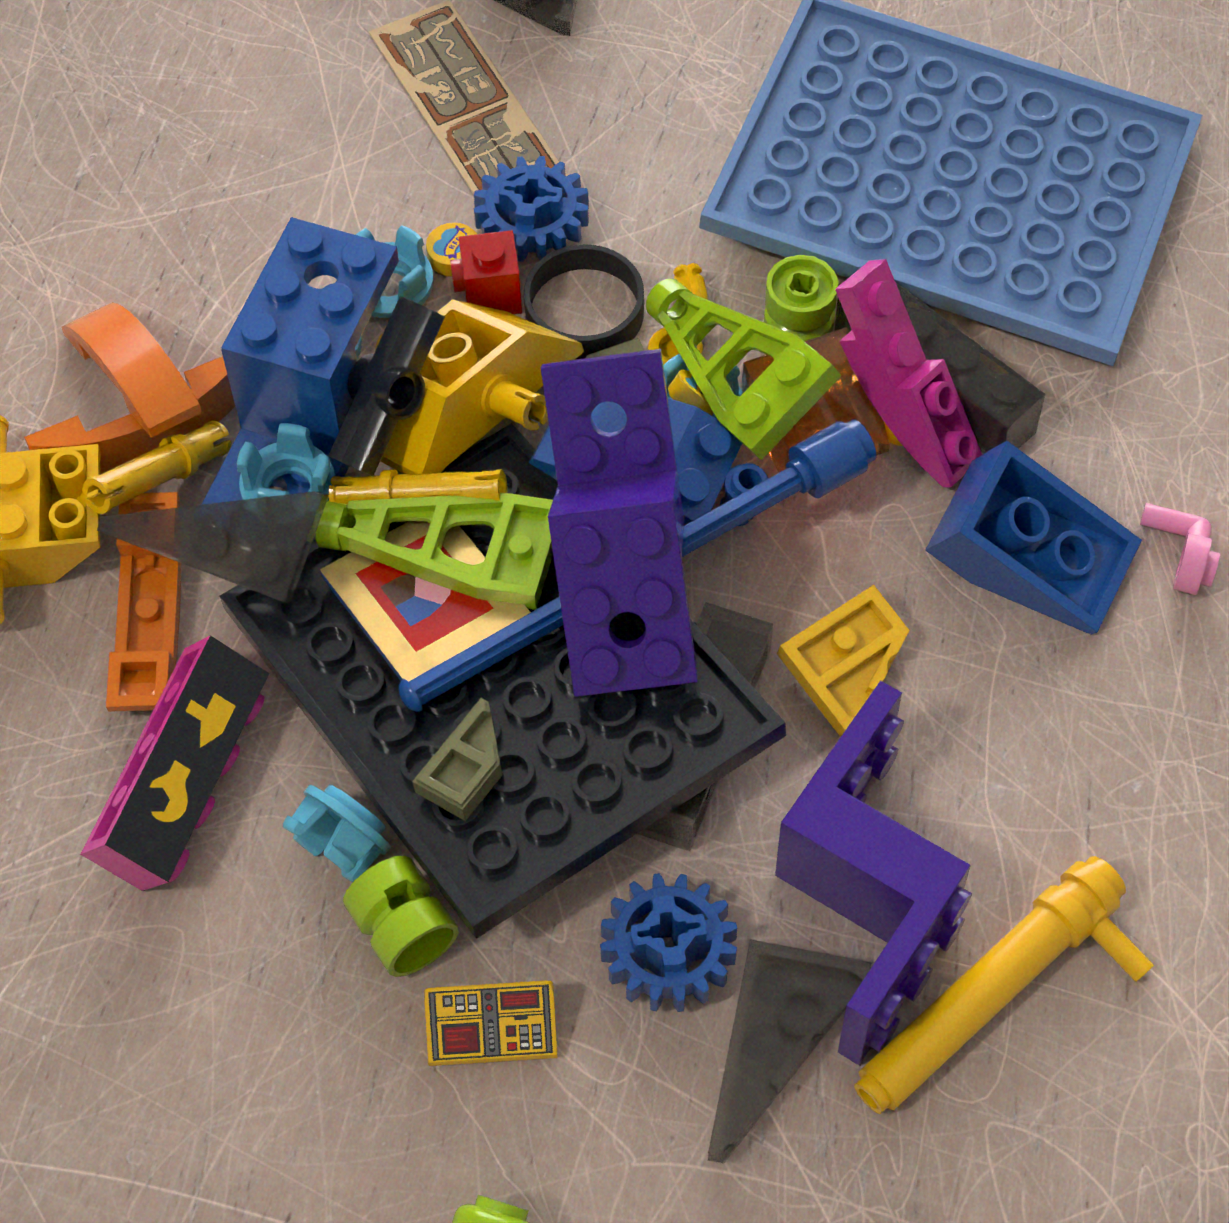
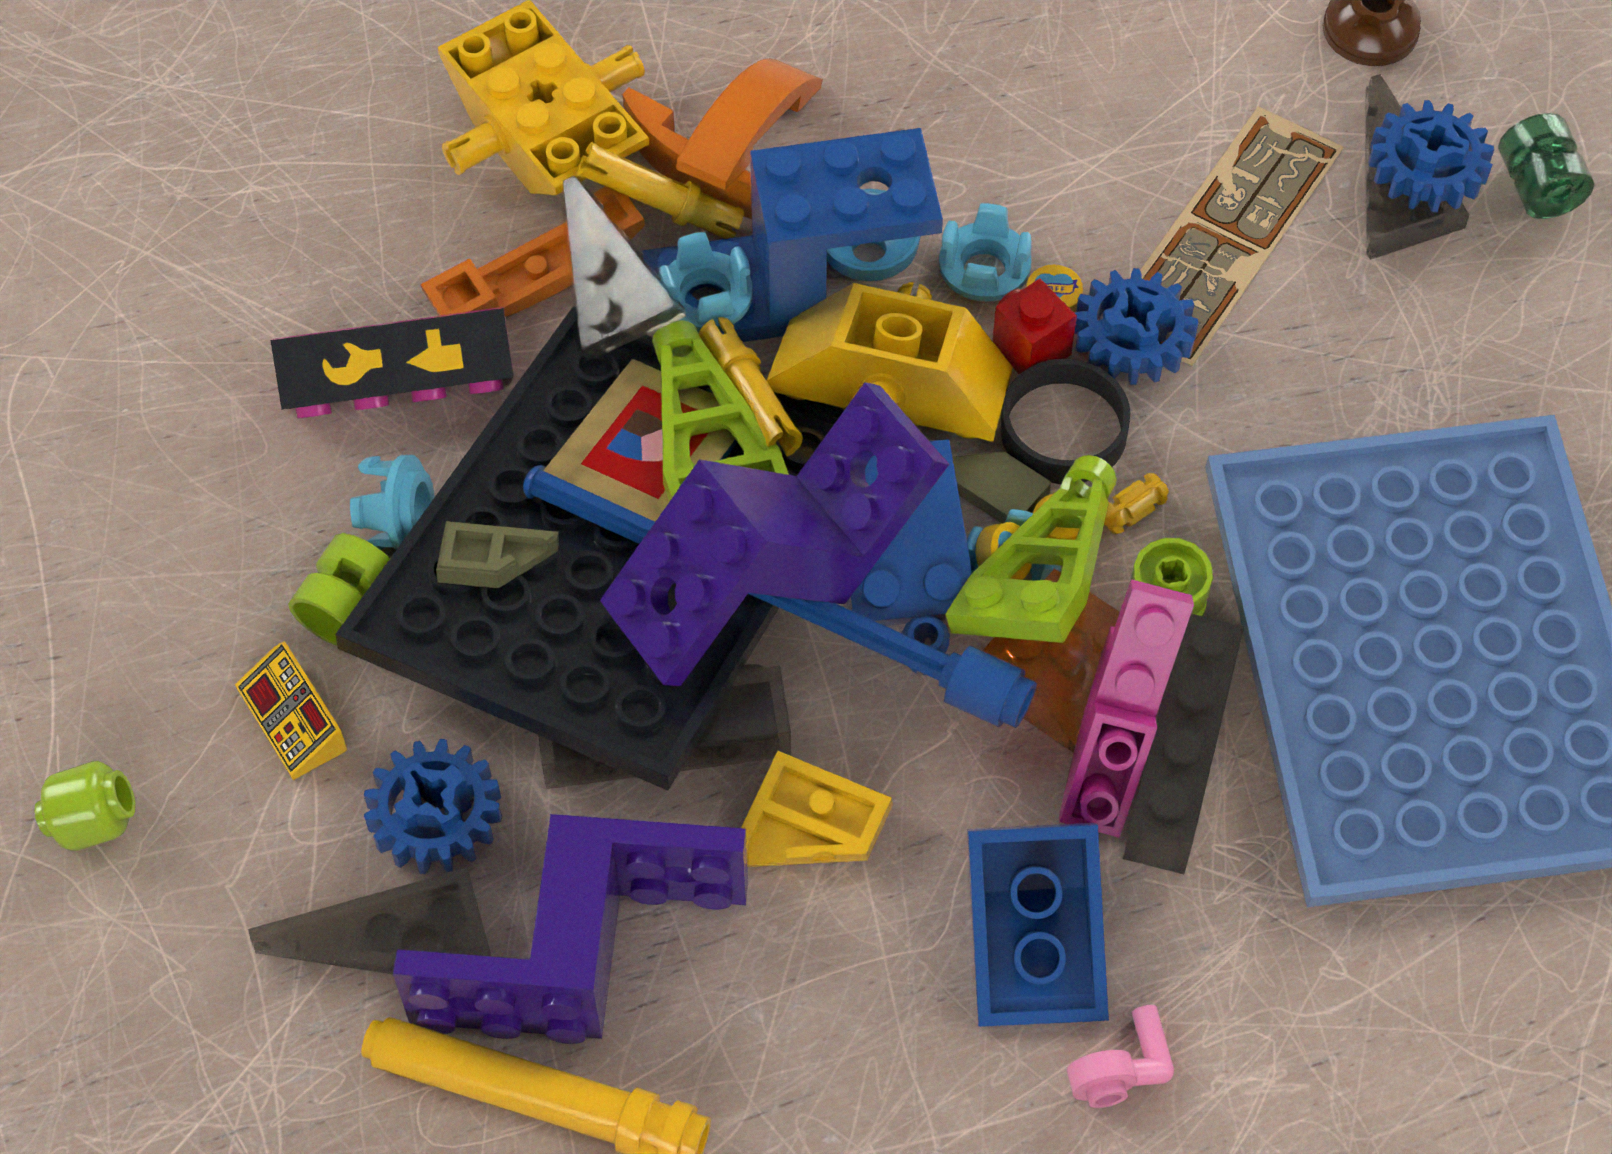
camera: 60 degrees right, 0 degrees up
black piece [328,296,445,476] -> none

